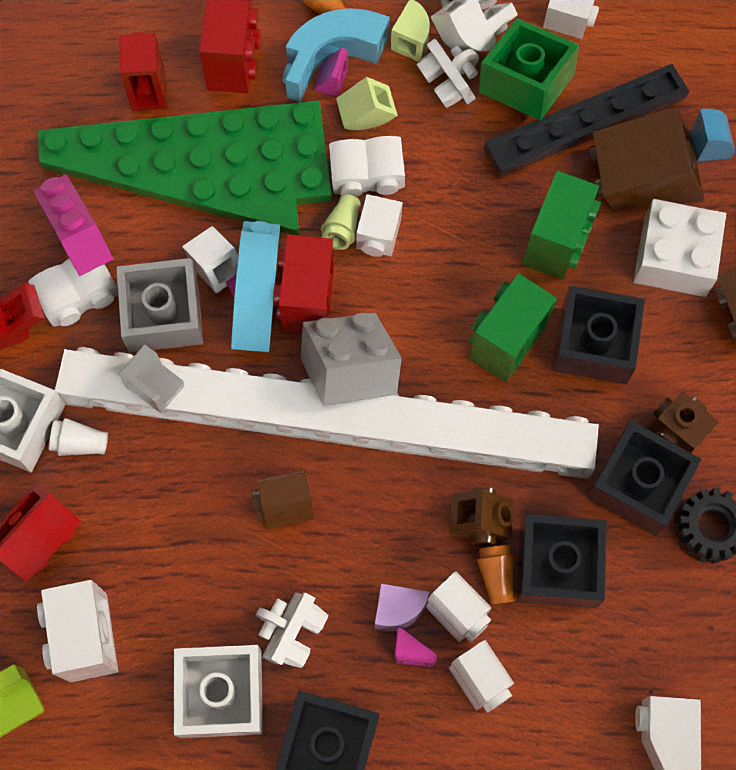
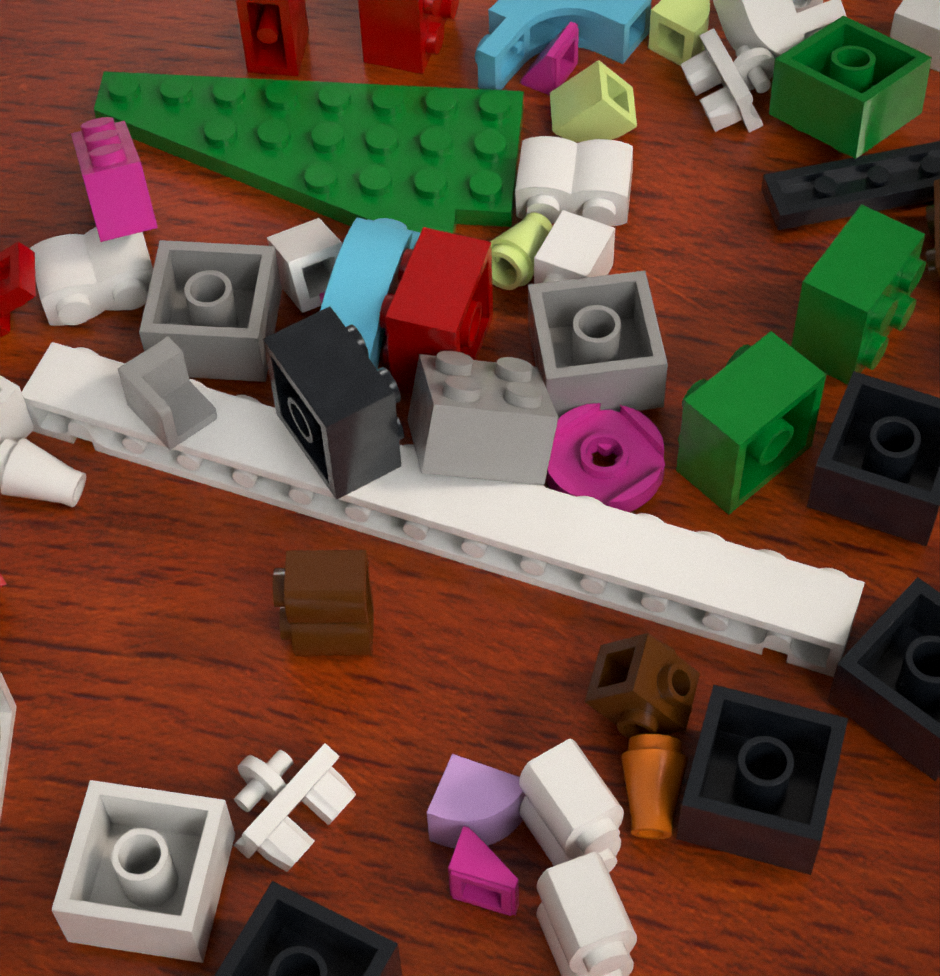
camera: 15 degrees right, 15 degrees down
none -> black brick [263,306,404,500]
none -> light grey brick [528,271,668,419]
none -> dark pink plate [546,403,665,512]

